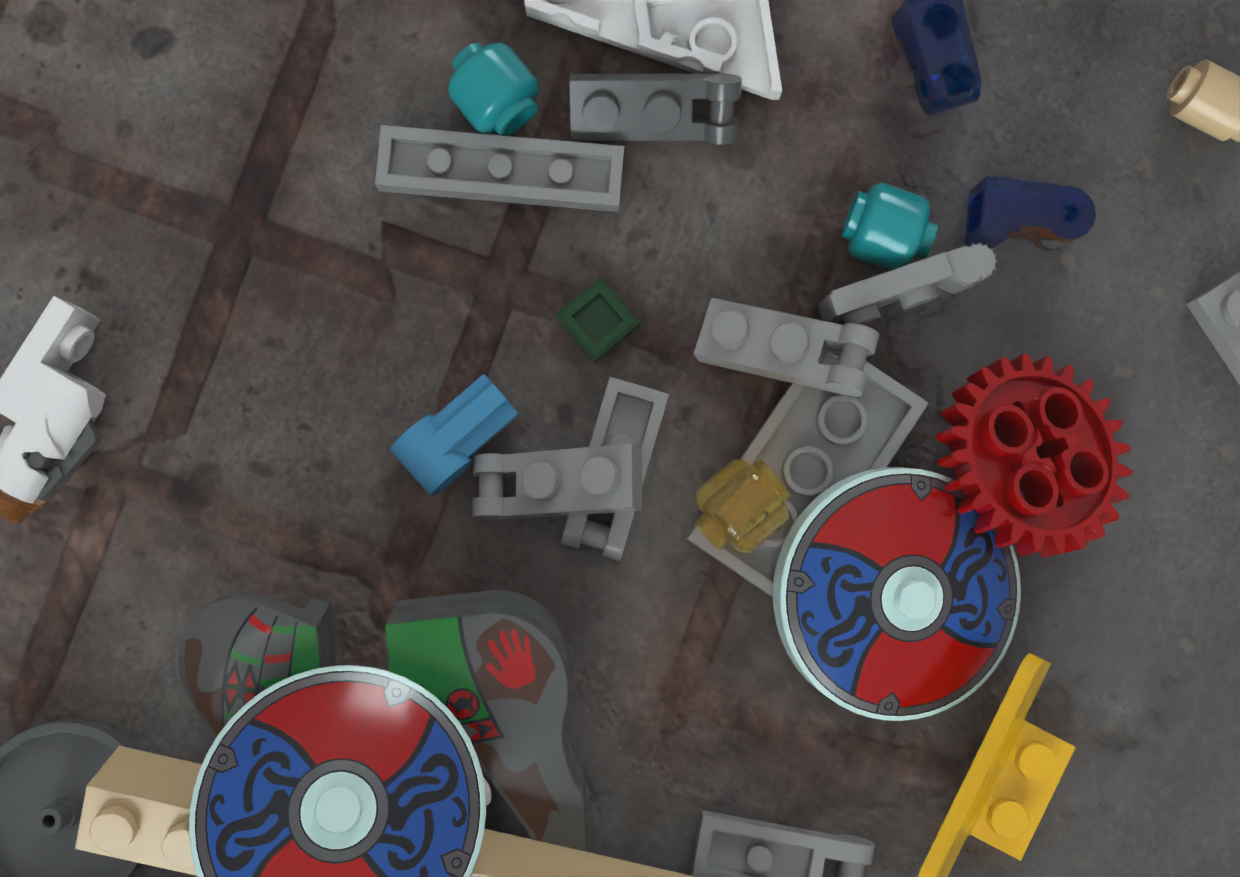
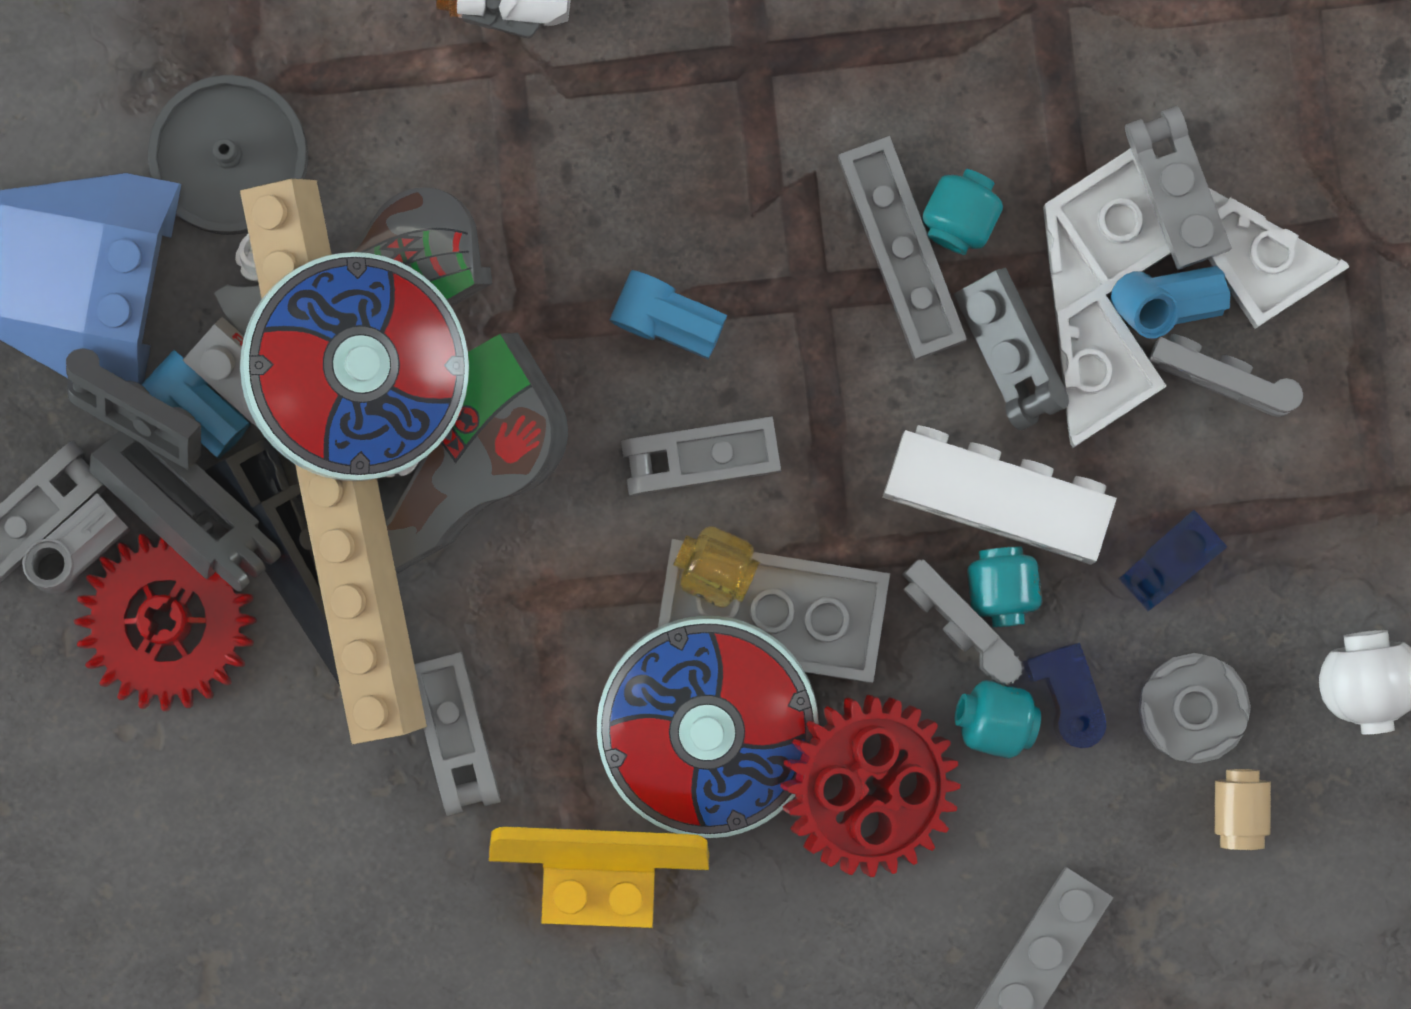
camera: 70 degrees right, 0 degrees up
light grey plate [472,443,642,520] -> none
dark green tile [555,277,640,364] -> none
light grey plate [693,298,880,397] -> none
none -> white brick [882,425,1117,565]
none -> teal head [954,680,1041,759]
none -> light grey tile [1138,653,1251,764]

